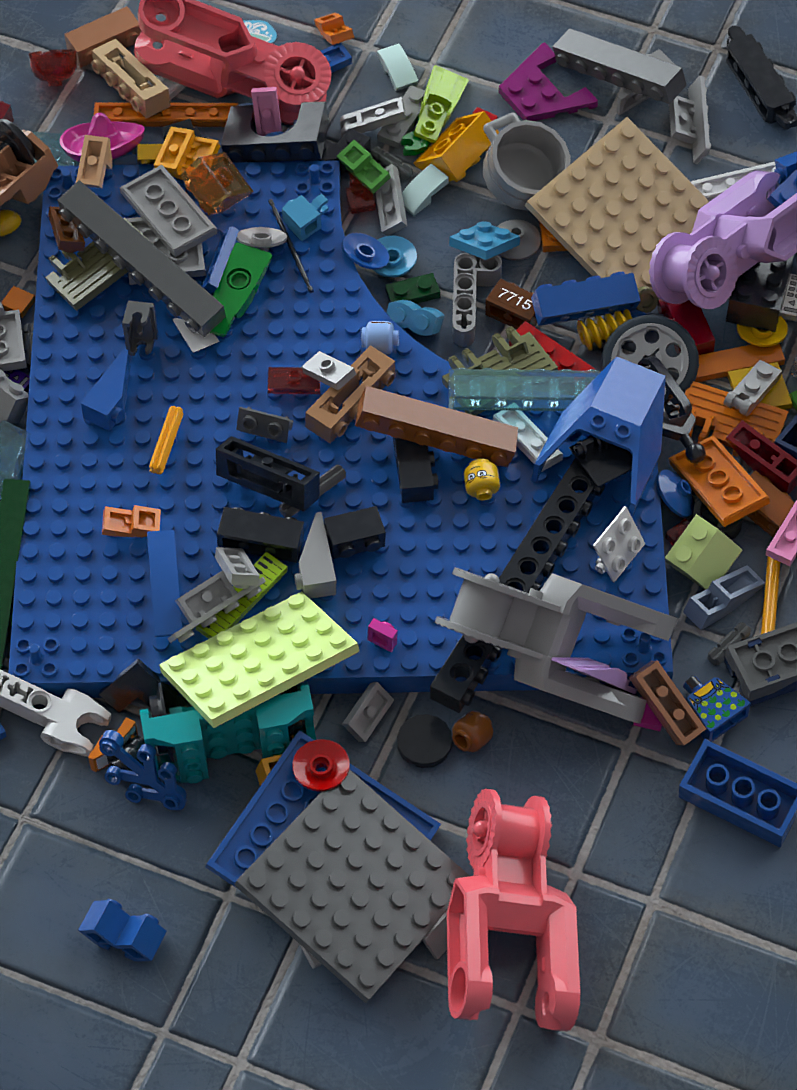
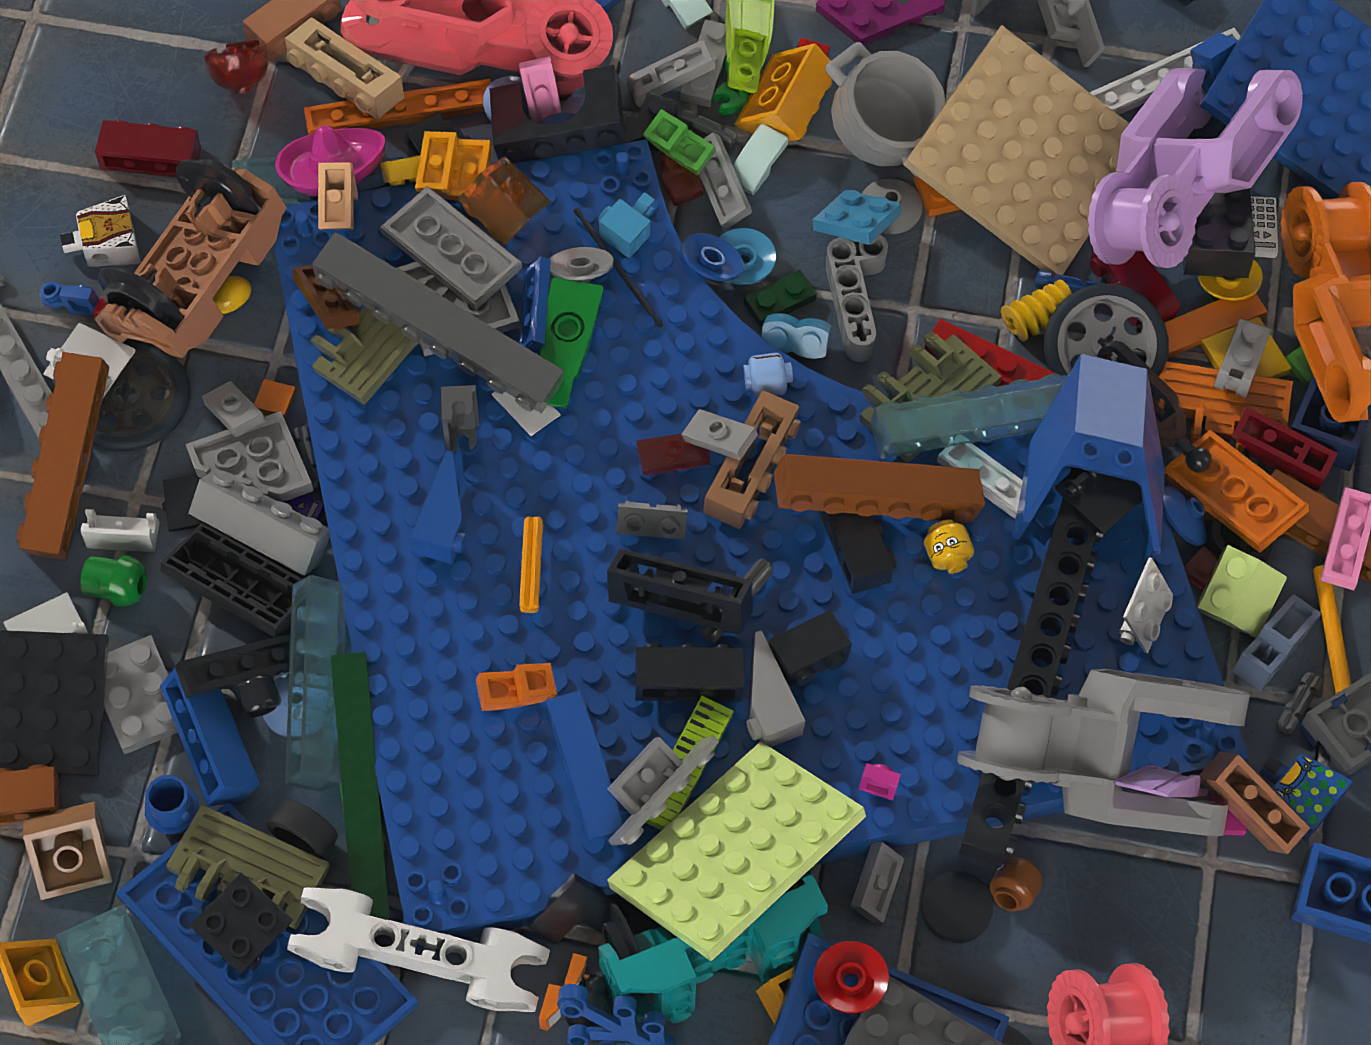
camera: 15 degrees left, 5 degrees up
light grey plate [215,547,260,589] -> none
reddish brown brick [485,279,537,329] -> none
blue brick [531,272,641,326] -> none
olive tile [636,286,658,313] -> none

